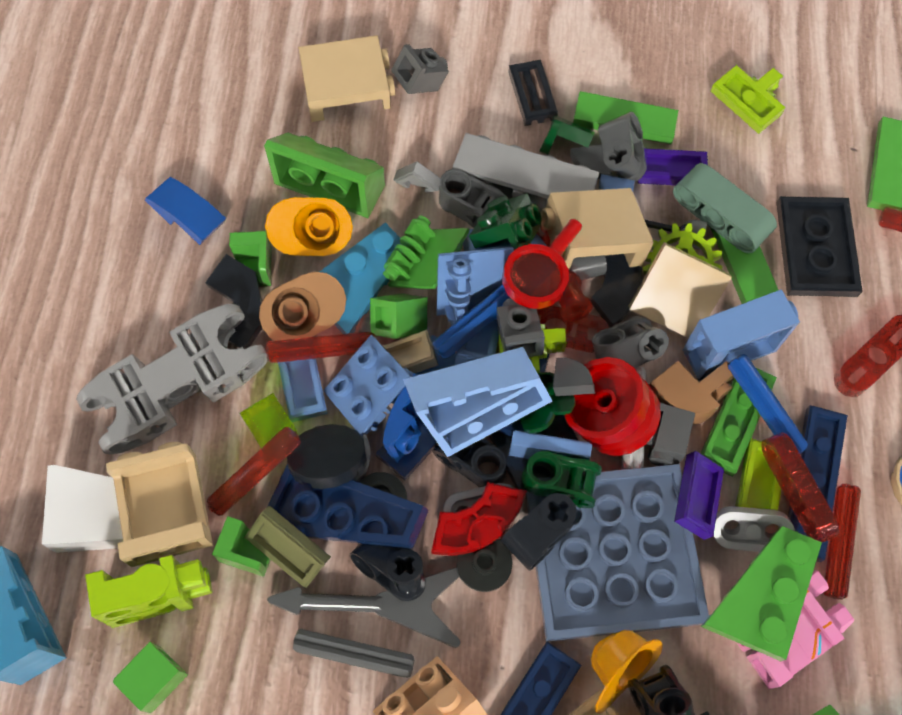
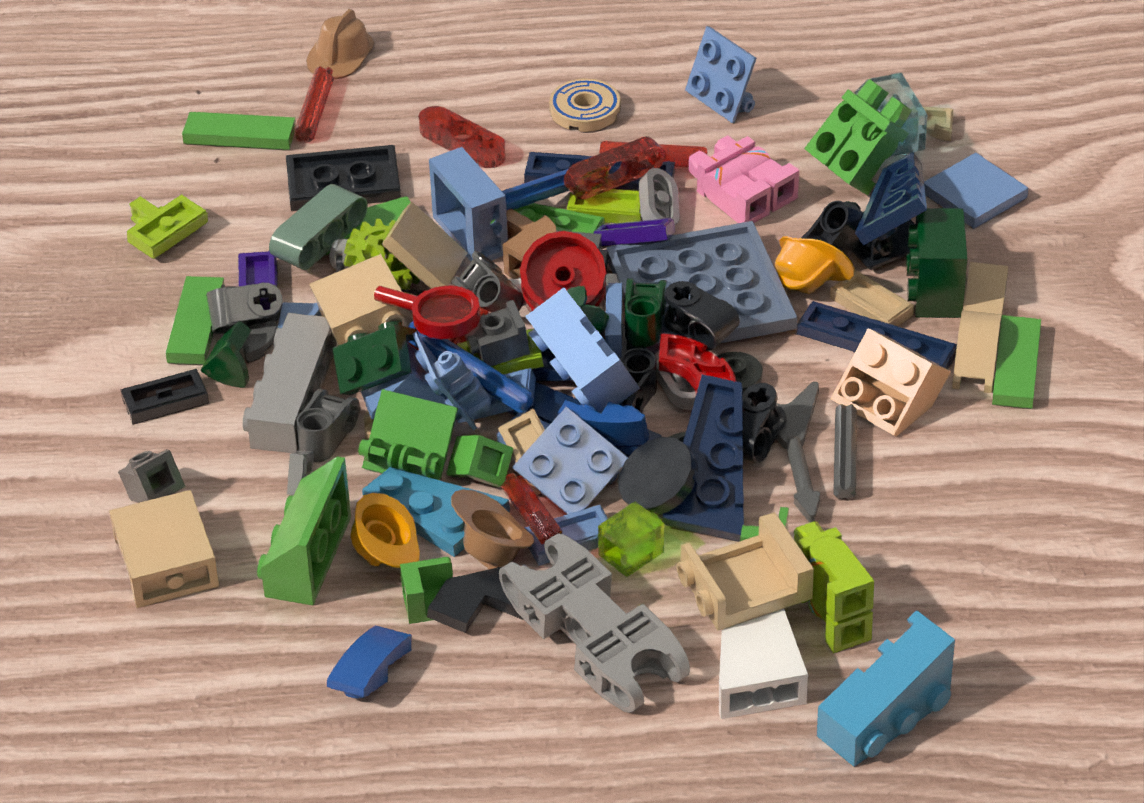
camera: 95 degrees left, 25 degrees down
bright green panel [113,642,188,713] -> none
clear red axle [207,427,301,516] -> none
olive tile [244,506,331,589] -> none
dark grey tile [553,358,595,396] -> none
bright green wing [701,526,822,661] -> none

